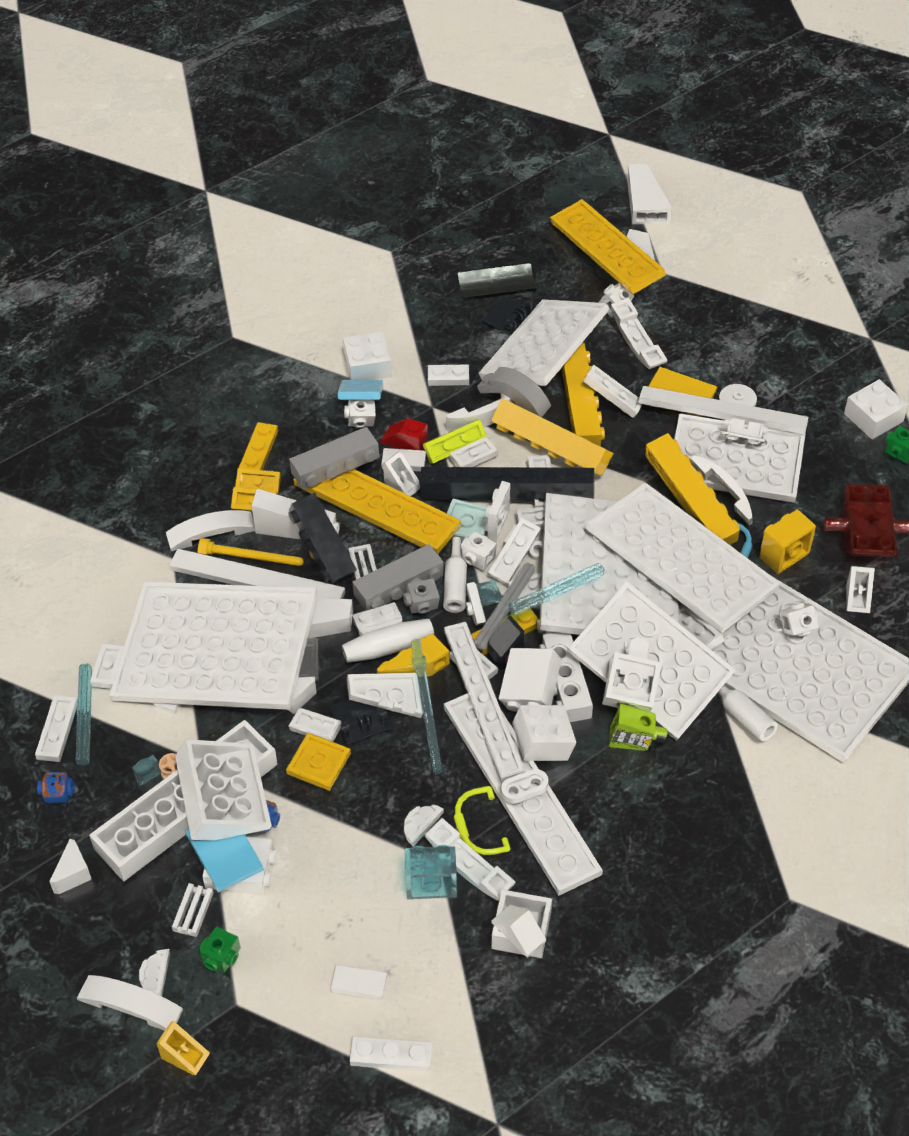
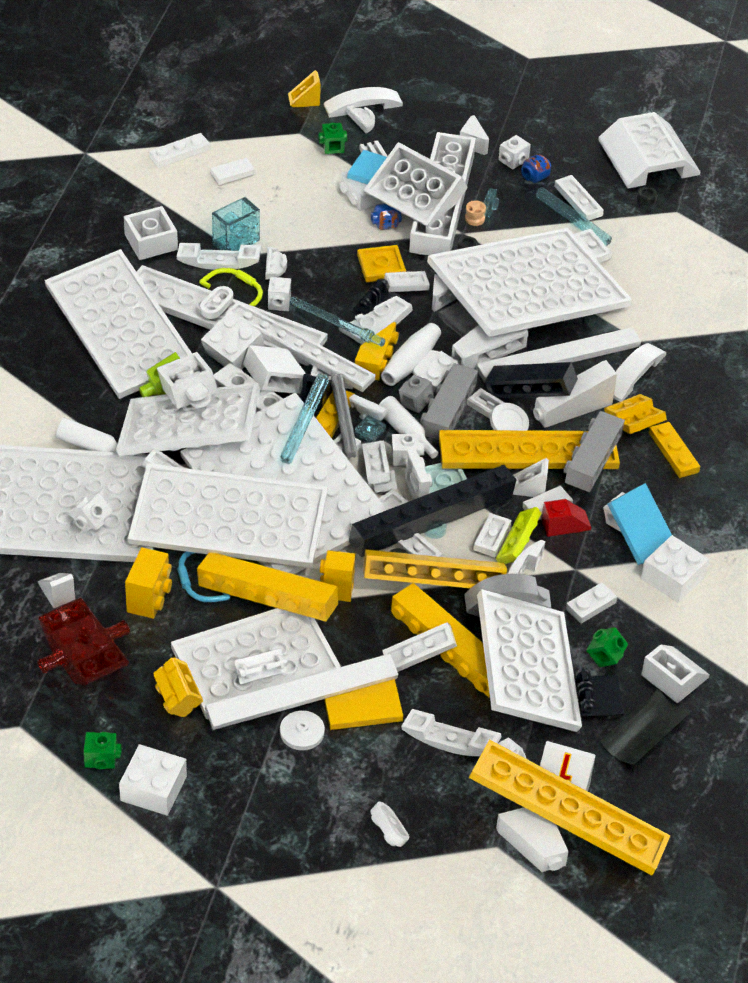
camera: 140 degrees right, 5 degrees down
yellow piece [198,538,304,566] -> none
white slope [492,905,546,958] -> none
white slope [627,164,672,224] -> none
white slope [691,455,752,526] -> none
none -> white plate [45,249,192,399]
none -> yellow brick [153,657,203,717]
none -> white brick [268,277,291,311]
none -> yellow brick [320,550,355,602]
none -> white plate [371,802,409,847]
none -> white piece [490,403,529,431]
none -> white brick [499,135,531,169]
none -> white slope [540,741,595,791]
none -> green brick [586,627,628,668]
none -> white slope [641,644,709,703]

